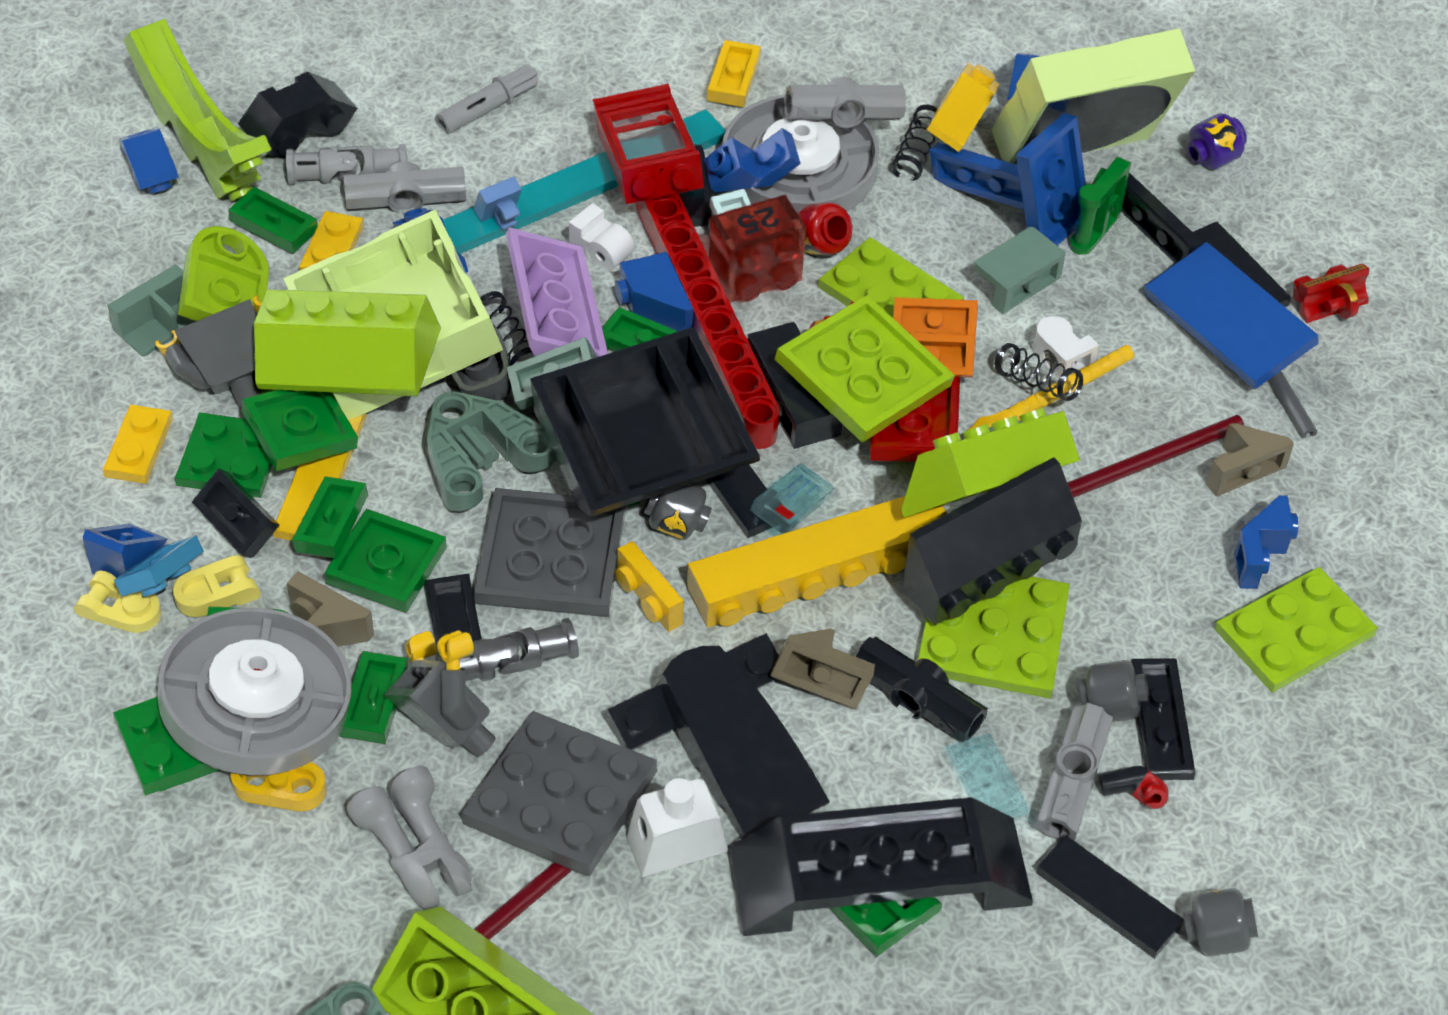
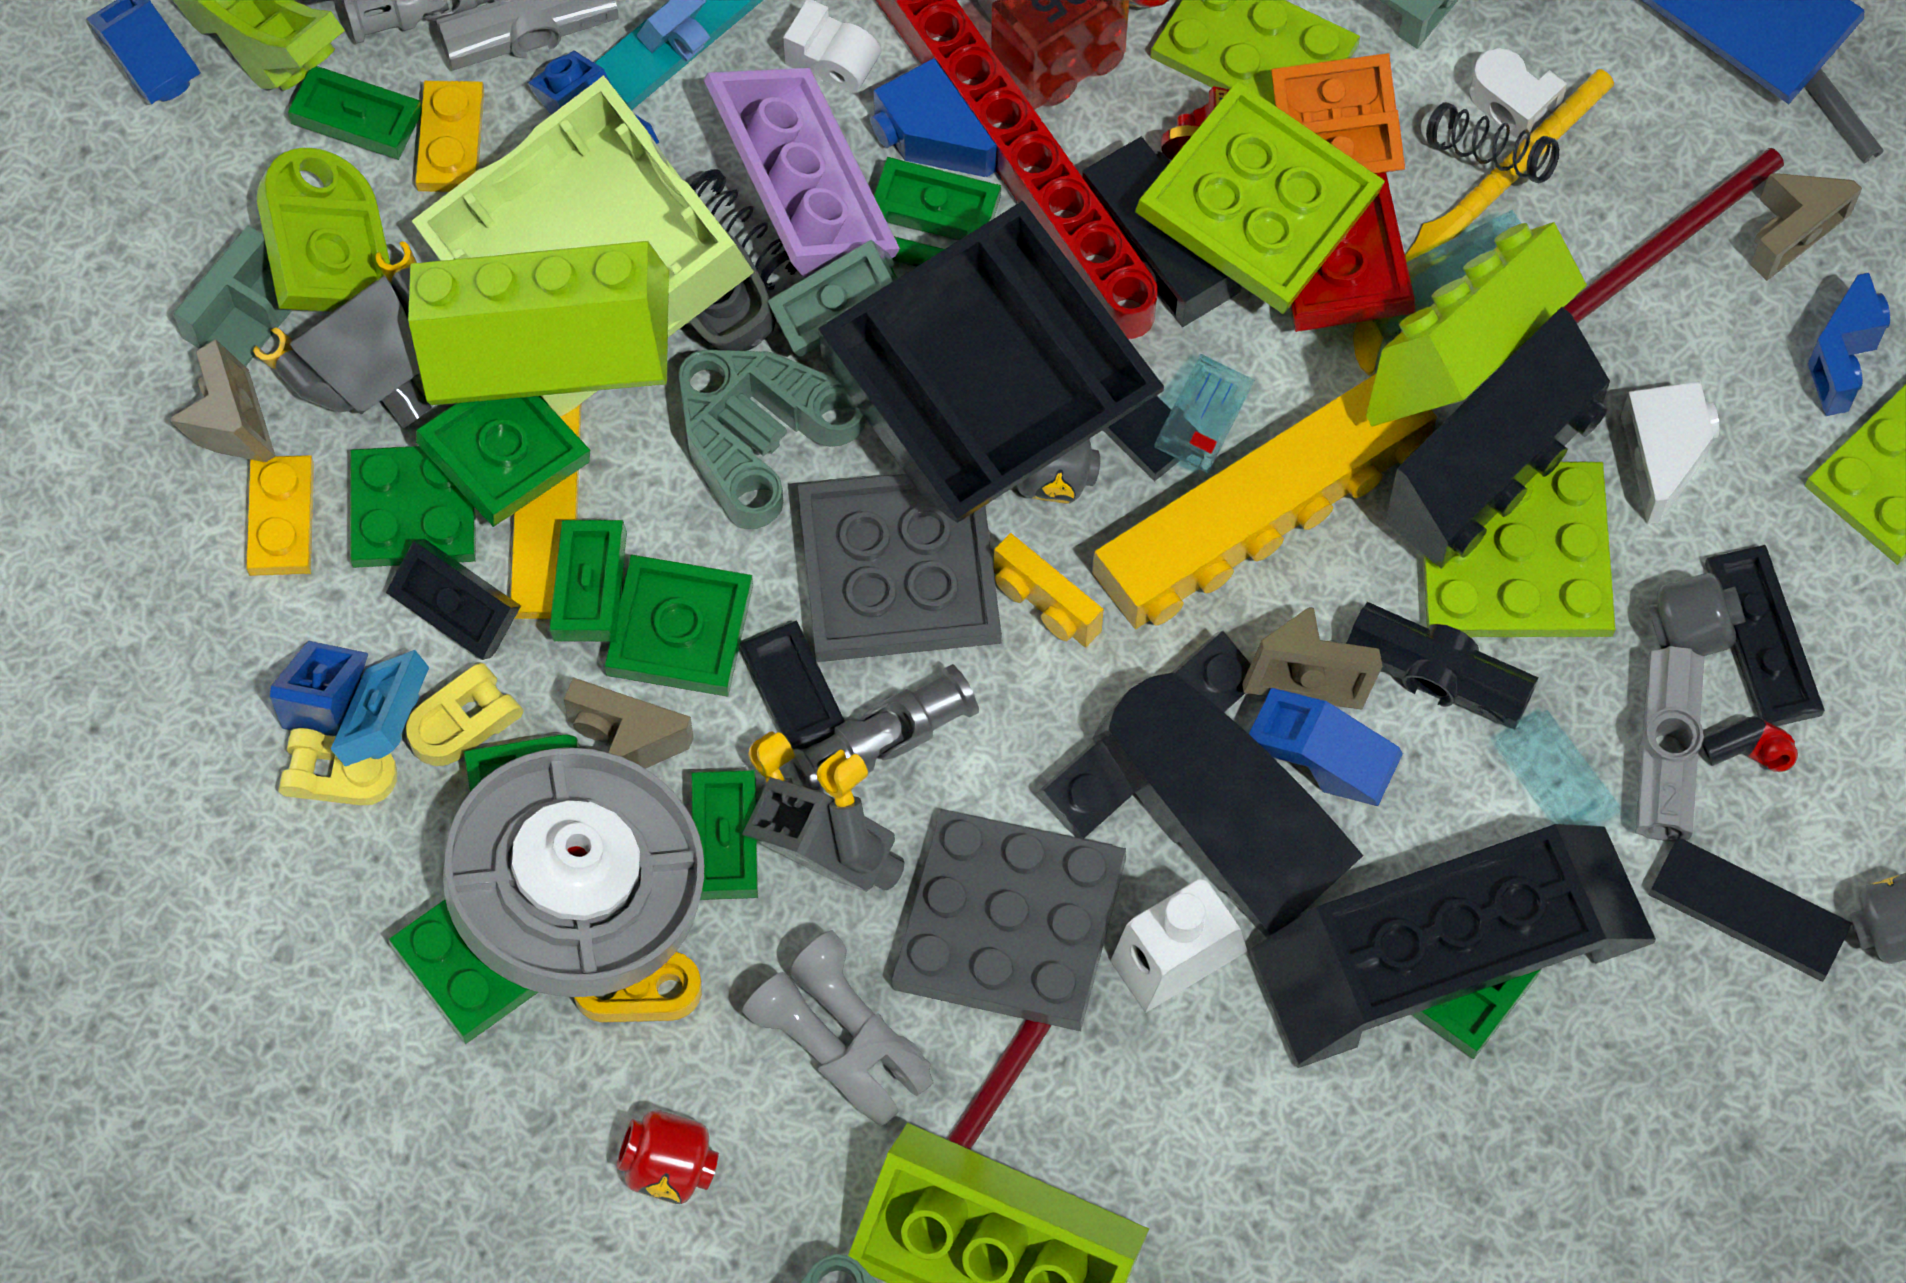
camera: 10 degrees left, 15 degrees up
none -> dark tan slope [171,339,276,462]
none -> red head [617,1110,719,1204]
none -> blue slope [1249,688,1403,806]
none -> white slope [1621,382,1719,524]

